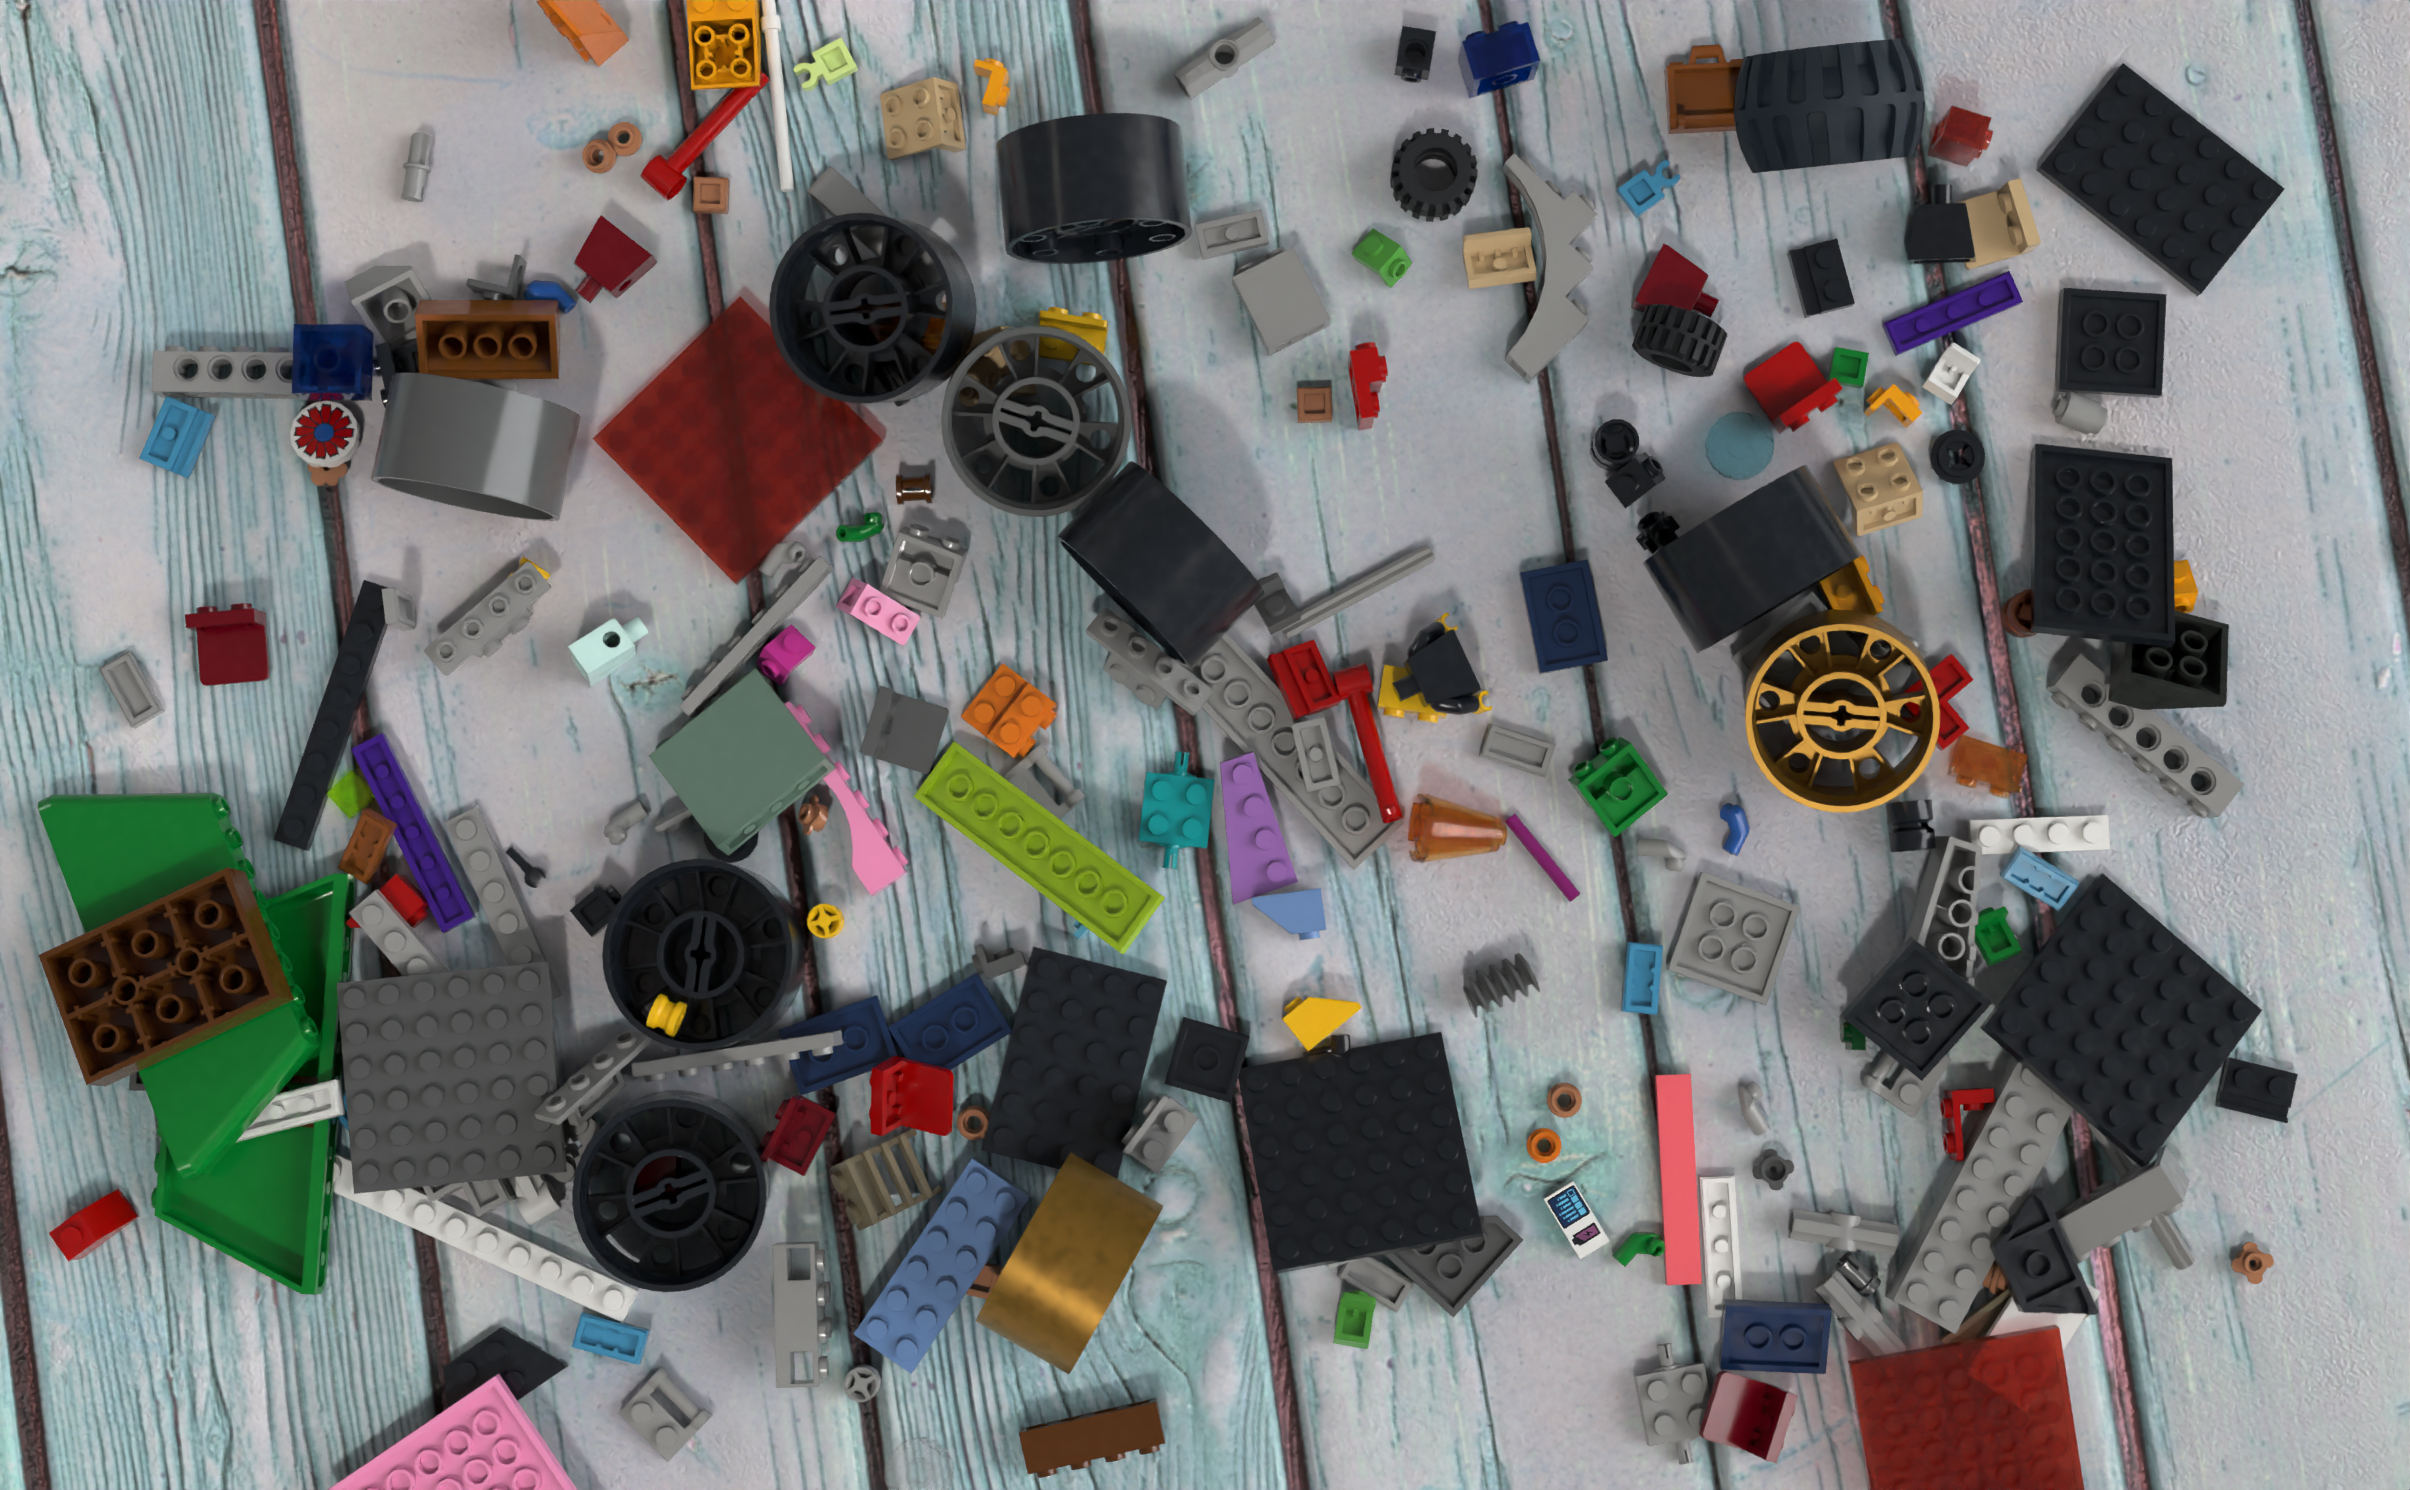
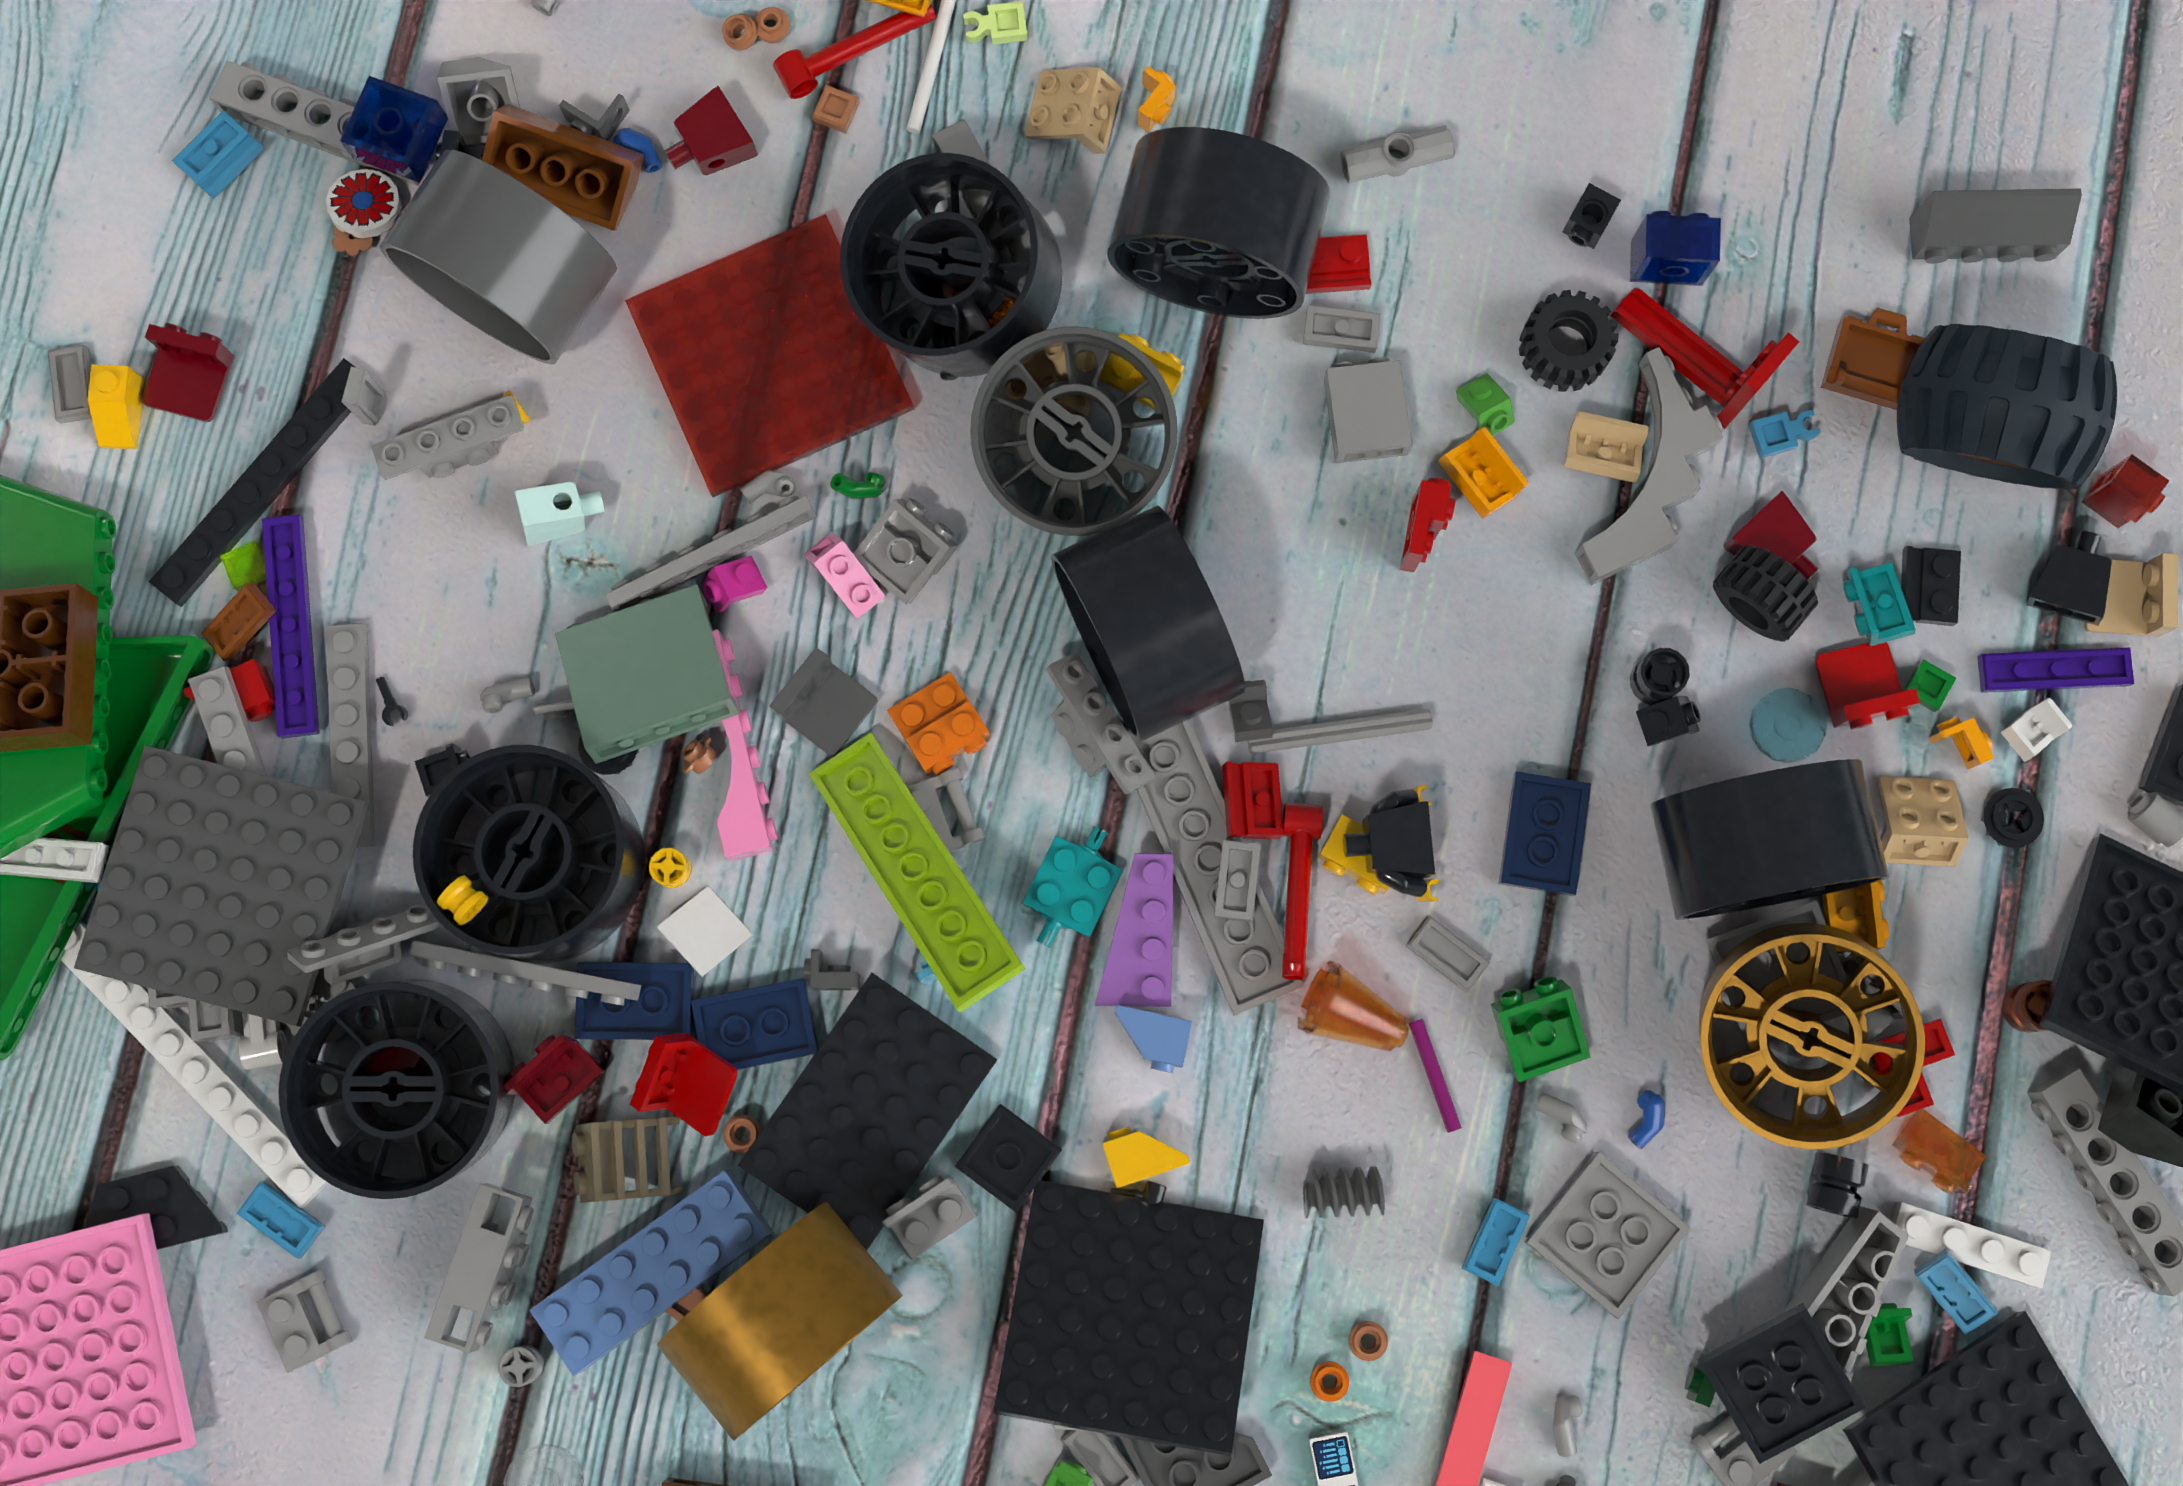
camera: 15 degrees right, 5 degrees down
reddish brown bush [896,473,933,505] -> none
nougat tile [1297,387,1332,423] -> none
black gear [1636,511,1680,554] -> none
none -> yellow slope [87,364,145,450]
none -> white sticker [657,886,753,977]
none -> red plate [1306,234,1372,294]
none -> light orange bracket [1438,427,1528,519]
none -> red bracket [1610,288,1800,429]
none -> teal bracket [1842,562,1916,646]

